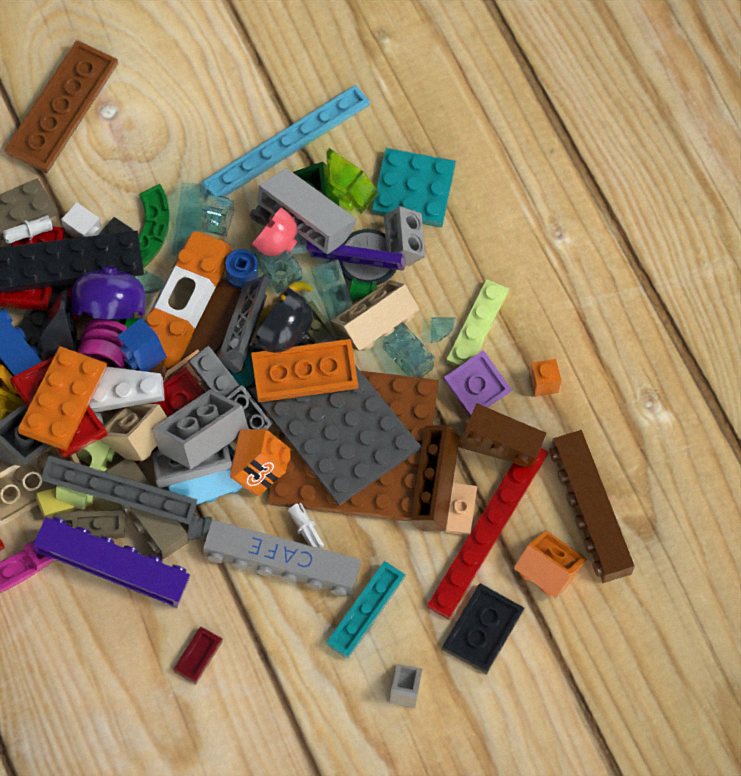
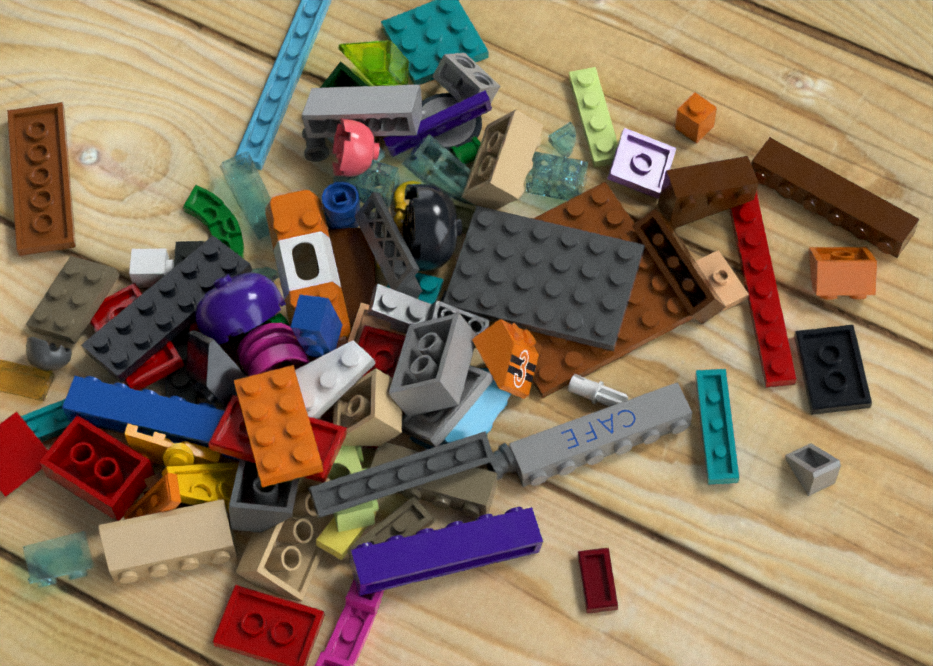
camera: 30 degrees left, 5 degrees down
white axle [3,215,53,243] -> none
clear light blue slope [202,195,234,237] -> none
orange plate [251,339,358,403] -> none

